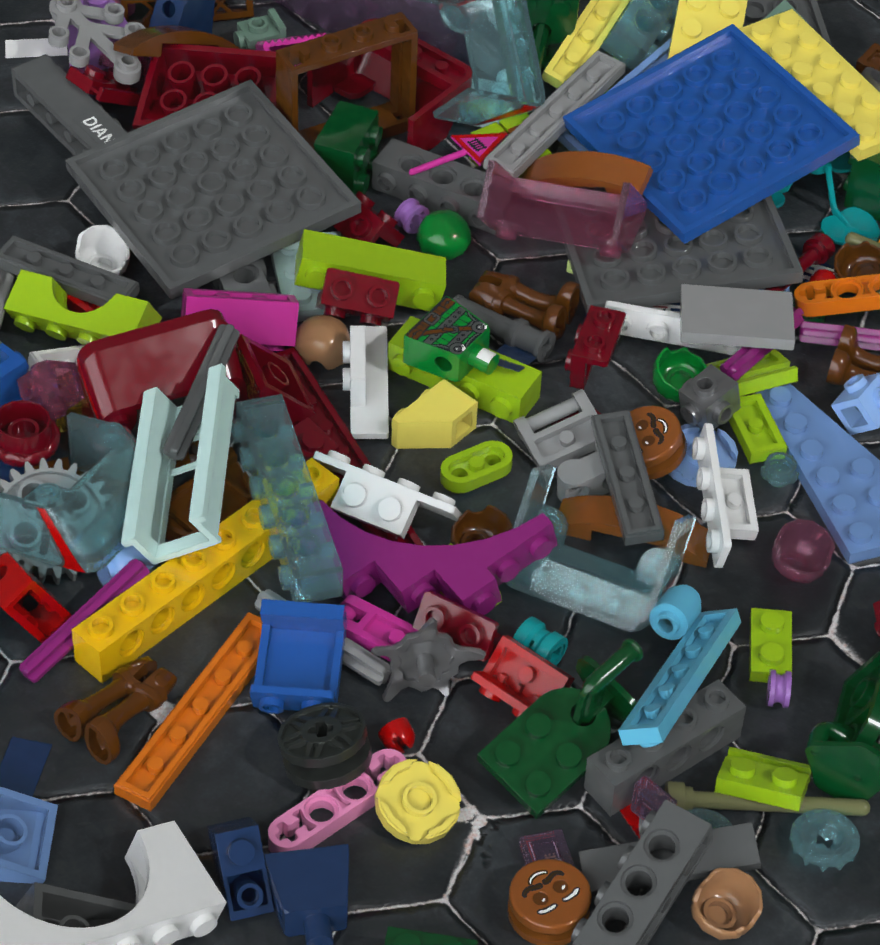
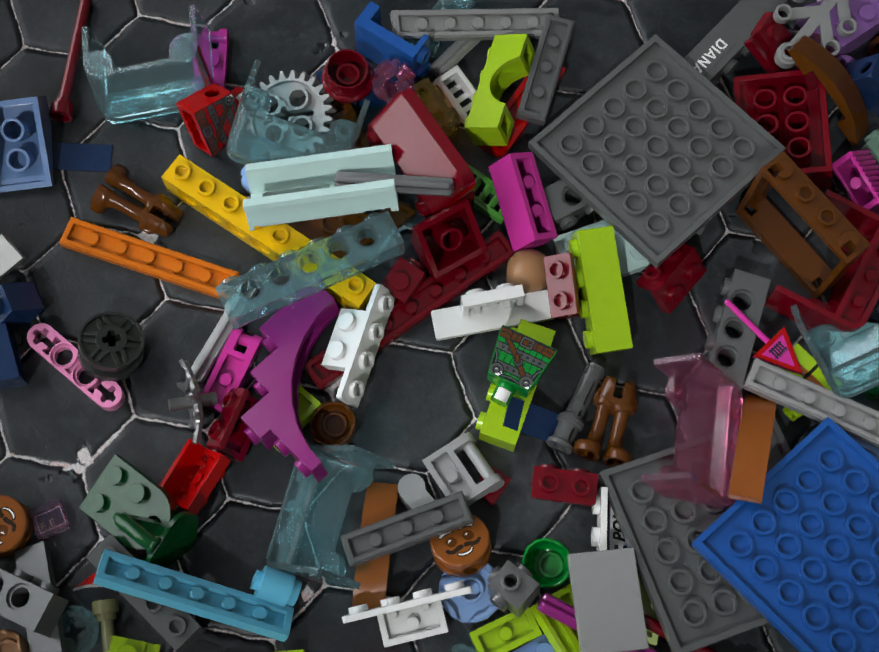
camera: 80 degrees right, 25 degrees up
magenta axle [19,559,150,683] -> none
white hair [75,224,130,275] -> none
blue panel [250,599,348,714] -> none
dark green brick [314,101,383,195] -> none
light yellow tile [374,759,461,844] -> none
red hinge [378,717,416,754] -> none
light yellow slope [391,379,478,449] -> none
medium lavender bush [394,198,429,234] -> none
green hair [416,210,471,260] -> none
lime plate [440,440,513,493] -> none
teal wheel [513,616,568,666] -> none
clear purple tile [630,775,677,821] -> none

